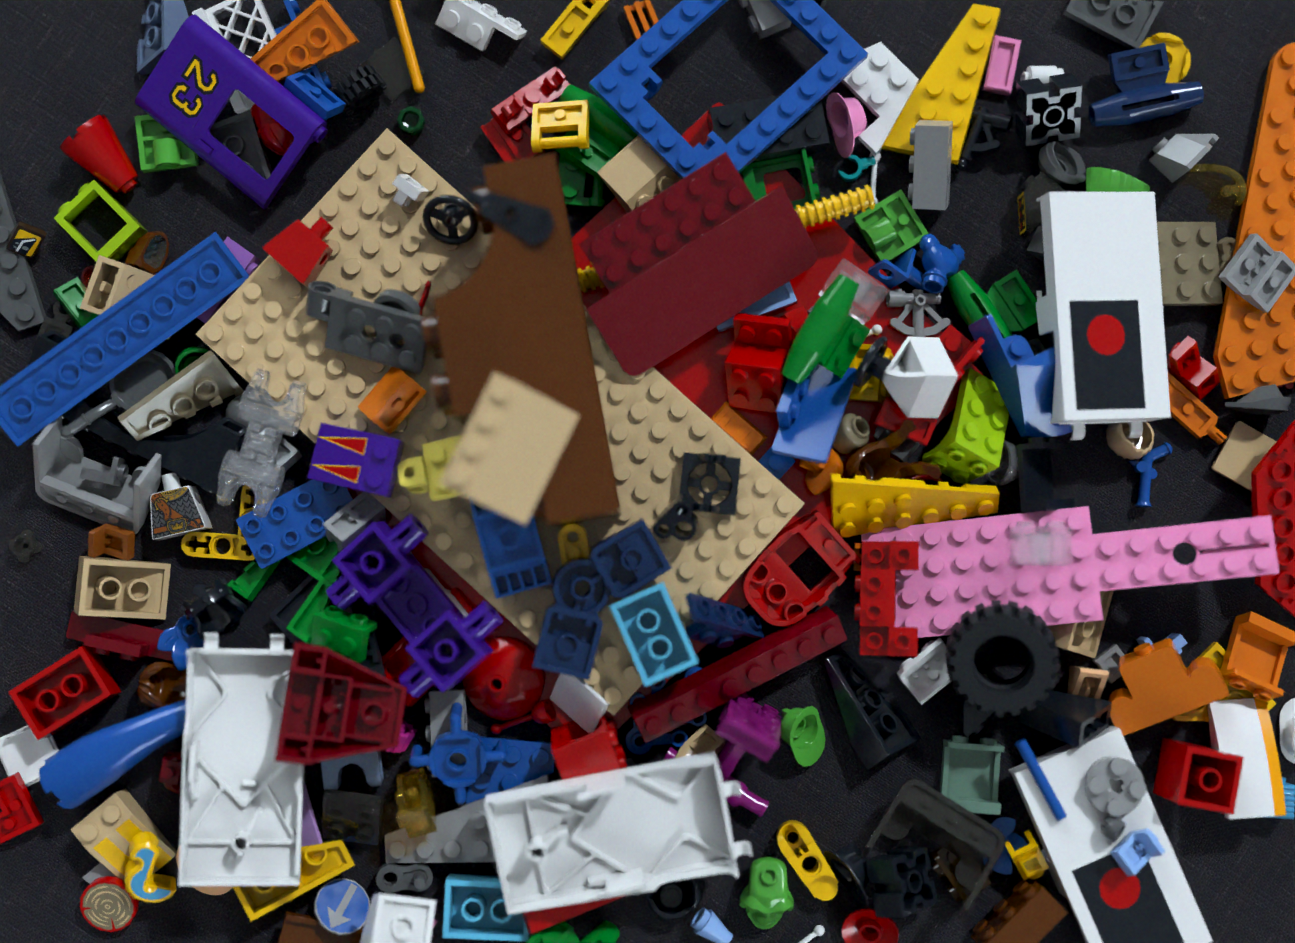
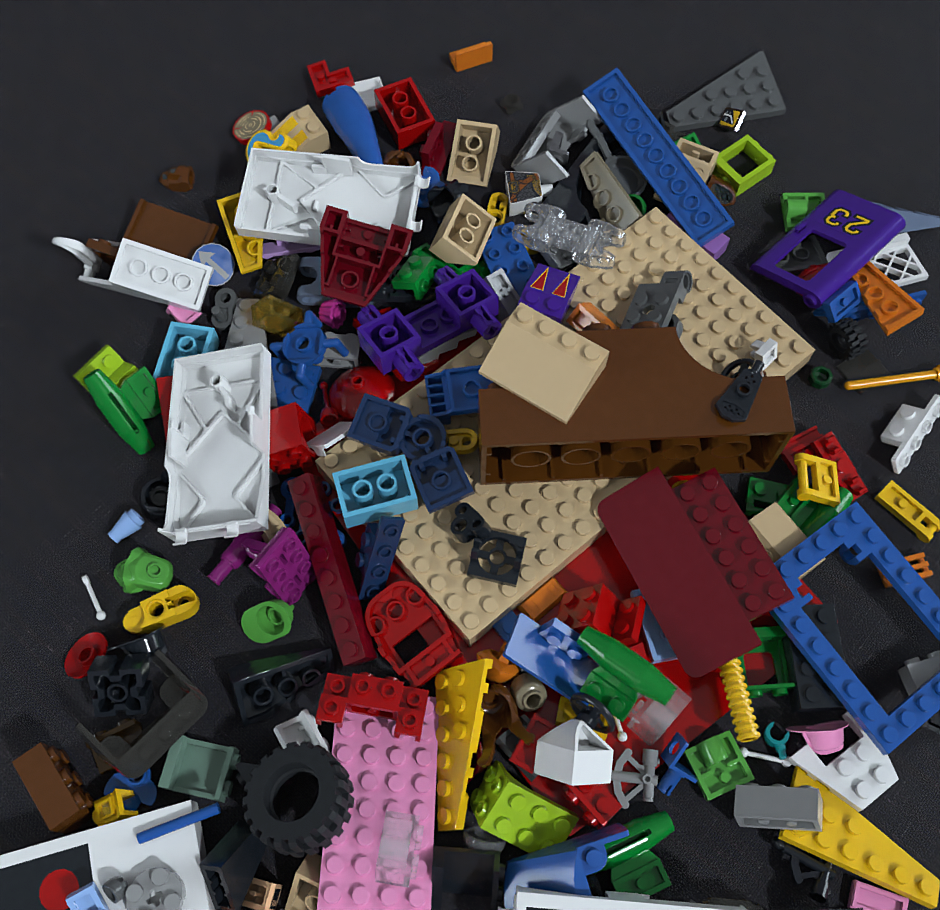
camera: 100 degrees right, 20 degrees down
red cone [60,114,138,194] -> none
dark orange bracket [88,523,135,561] -> none
red torso [262,217,334,288] -> none
blue animal [919,233,965,294] -> none
none -> tan slope [429,194,497,266]

